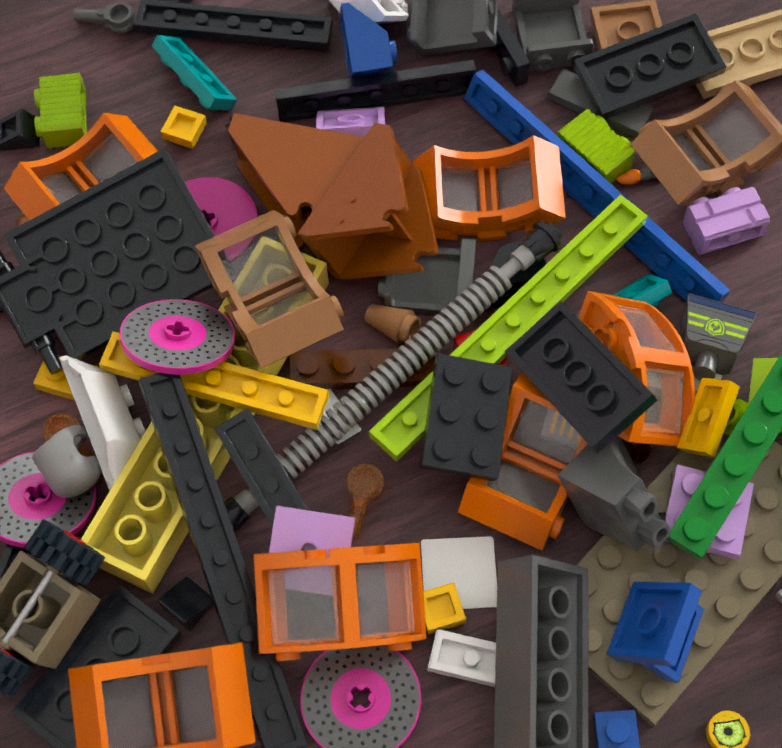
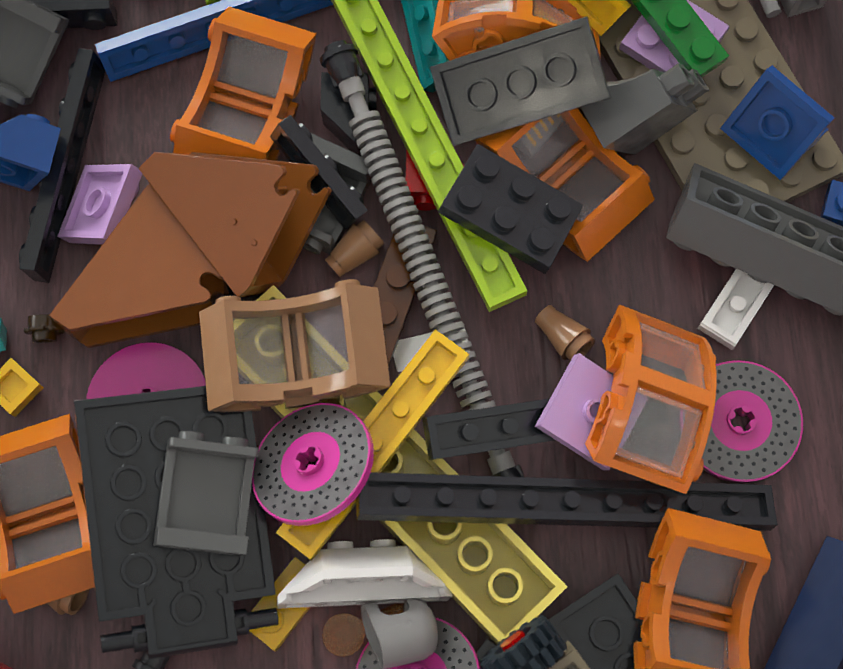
camera: 70 degrees left, 10 degrees up
black slope [157,576,214,631] -> none
clear orange plate [346,463,384,538] -> none
white sticker [421,536,497,609] -> none
yellow plate [423,582,466,635] -> none
none -> dark grey panel [153,431,259,556]
none -> black plate [270,115,368,230]
none -> medium nougat cone [535,305,595,361]

